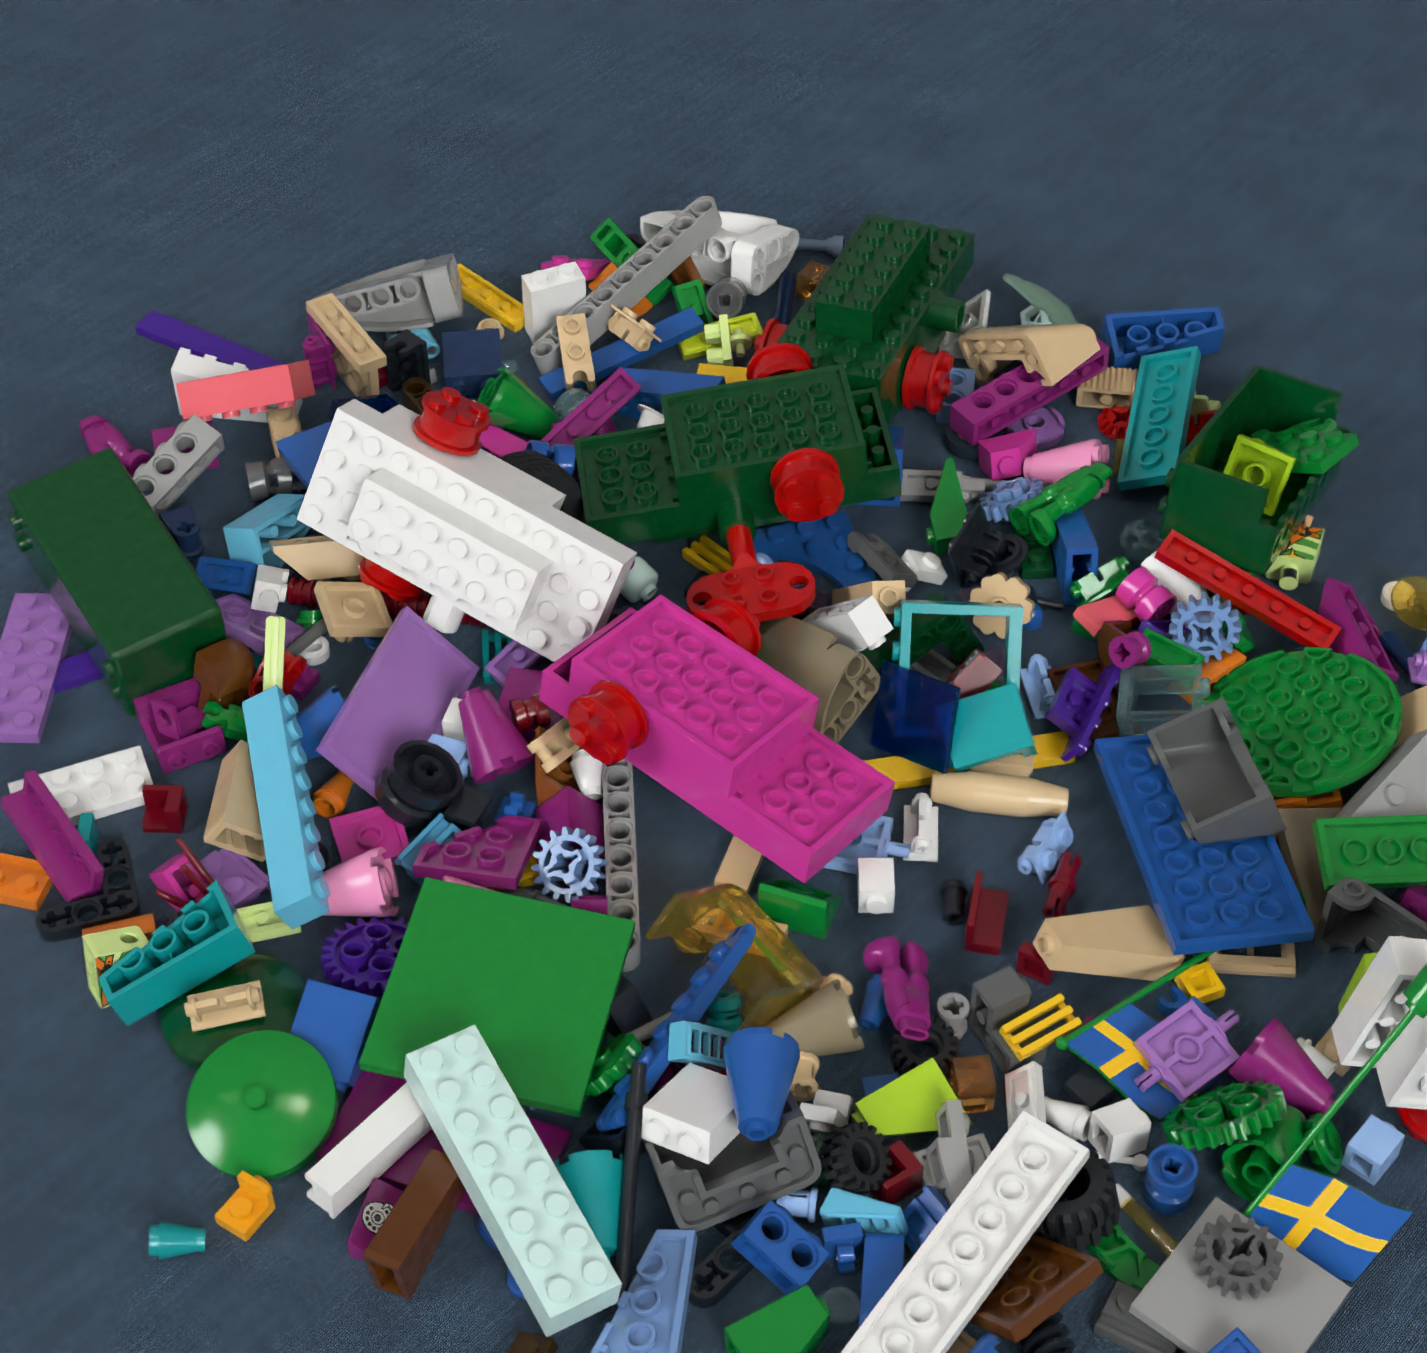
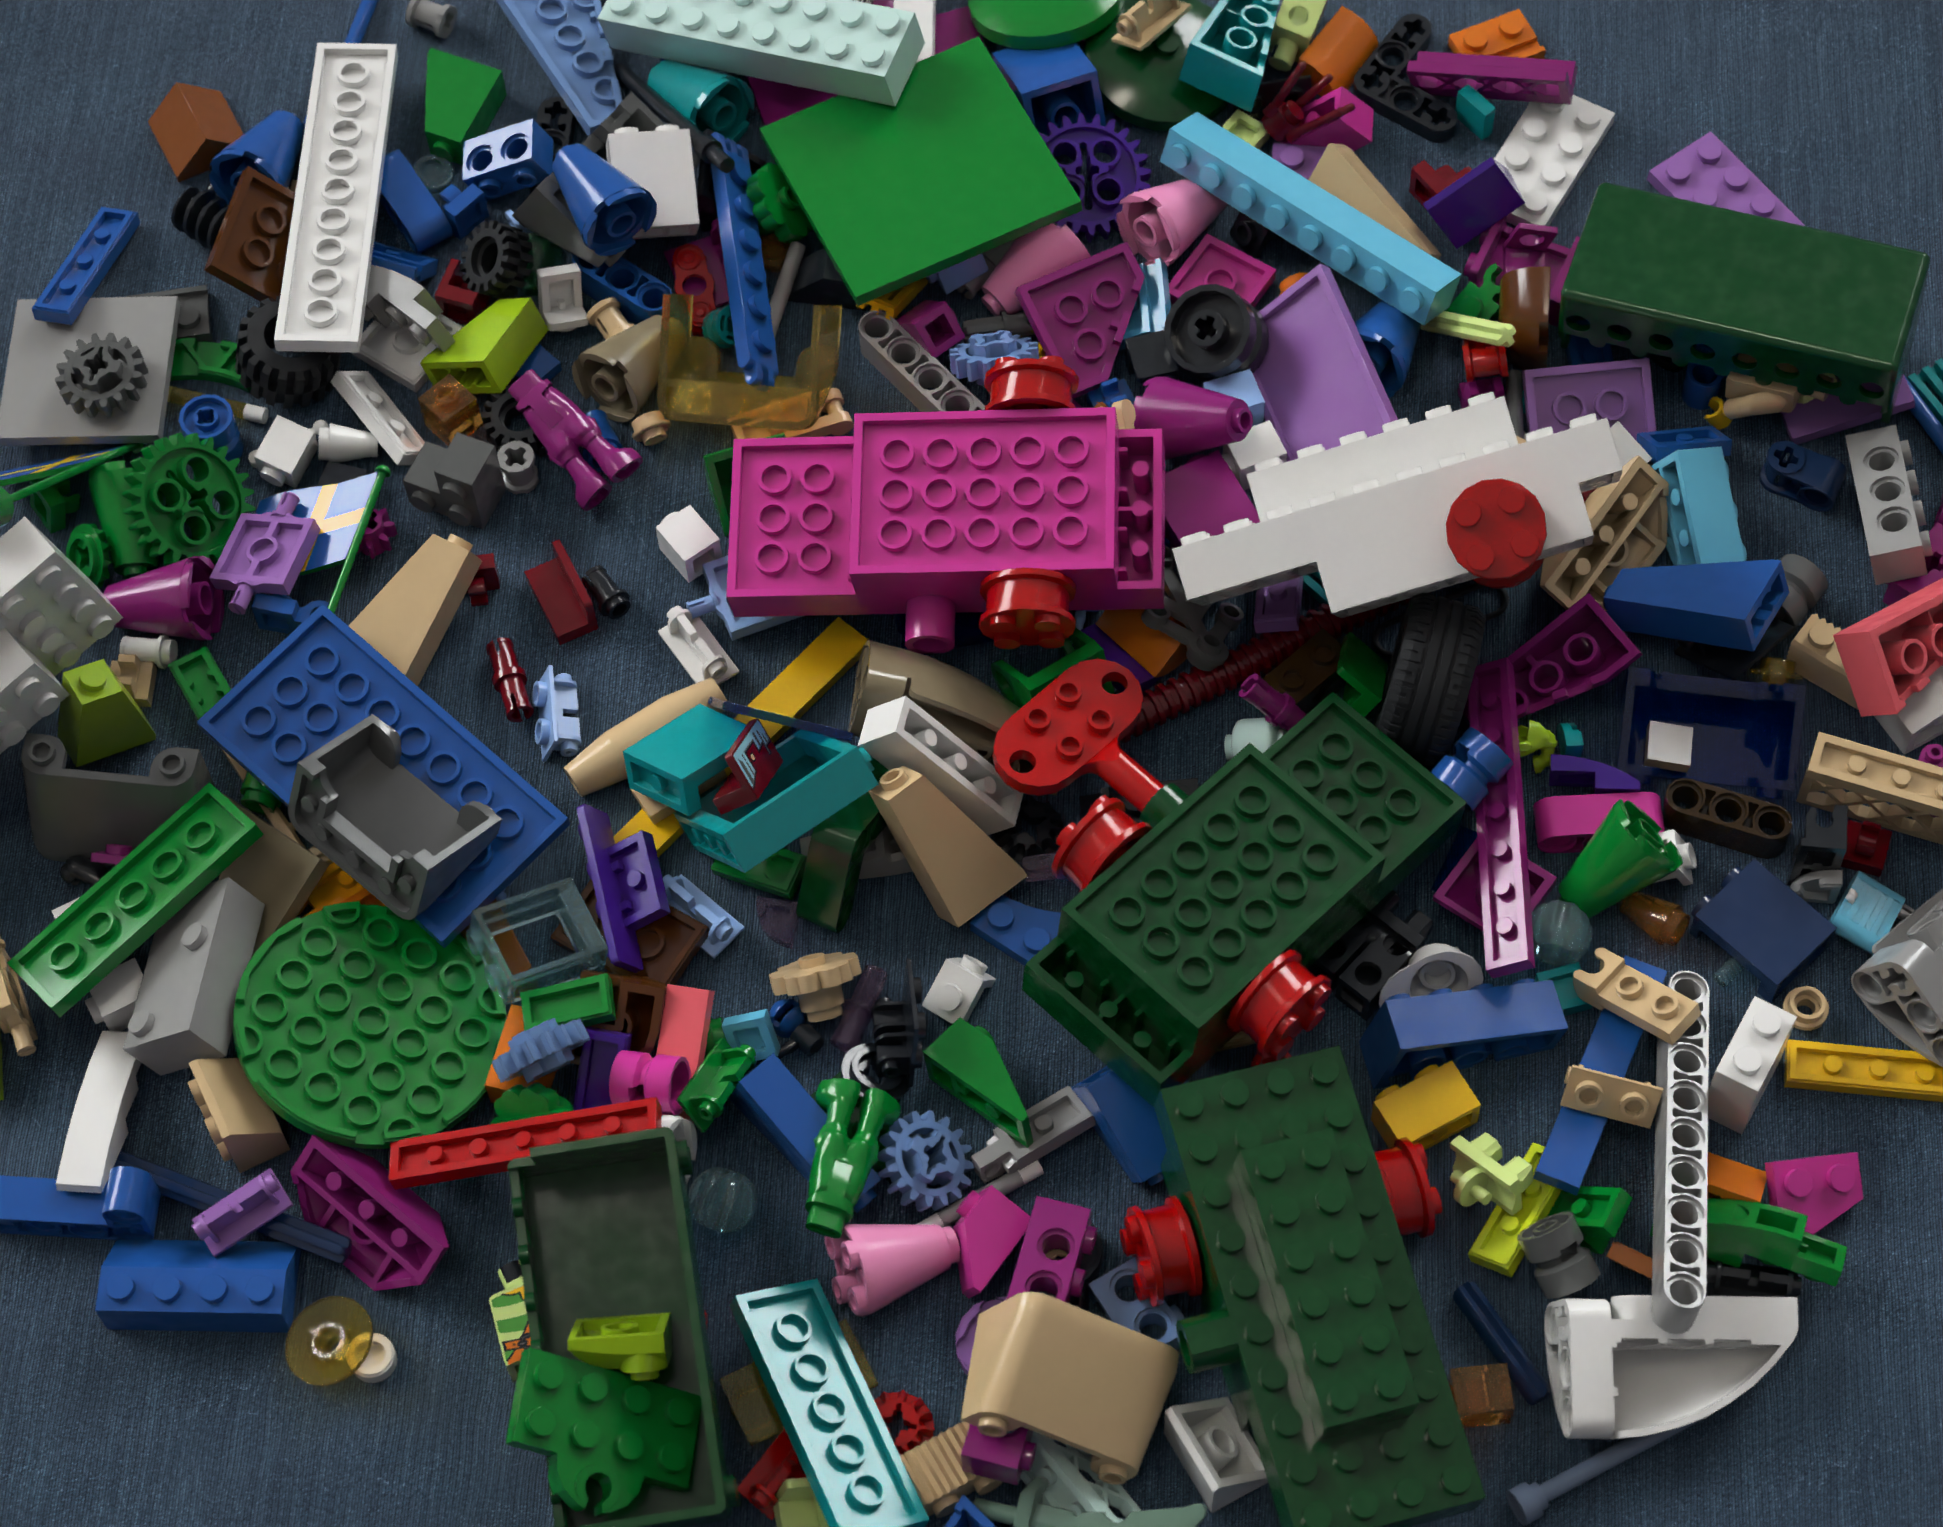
camera: 145 degrees right, 15 degrees up
dark red wheel [509,693,551,732] -> none
medium azure slope [668,1020,734,1070] -> none
medium azure slope [820,1187,909,1236] -> none
dark grey hinge [847,531,918,588] -> none
yellow tile [999,993,1082,1061] -> none
magenta wheel [1108,631,1151,669] -> none
none -> green plate [168,645,231,736]
none -> medium azure tile [721,1009,781,1061]
none -> dark purple slope [1423,157,1525,249]

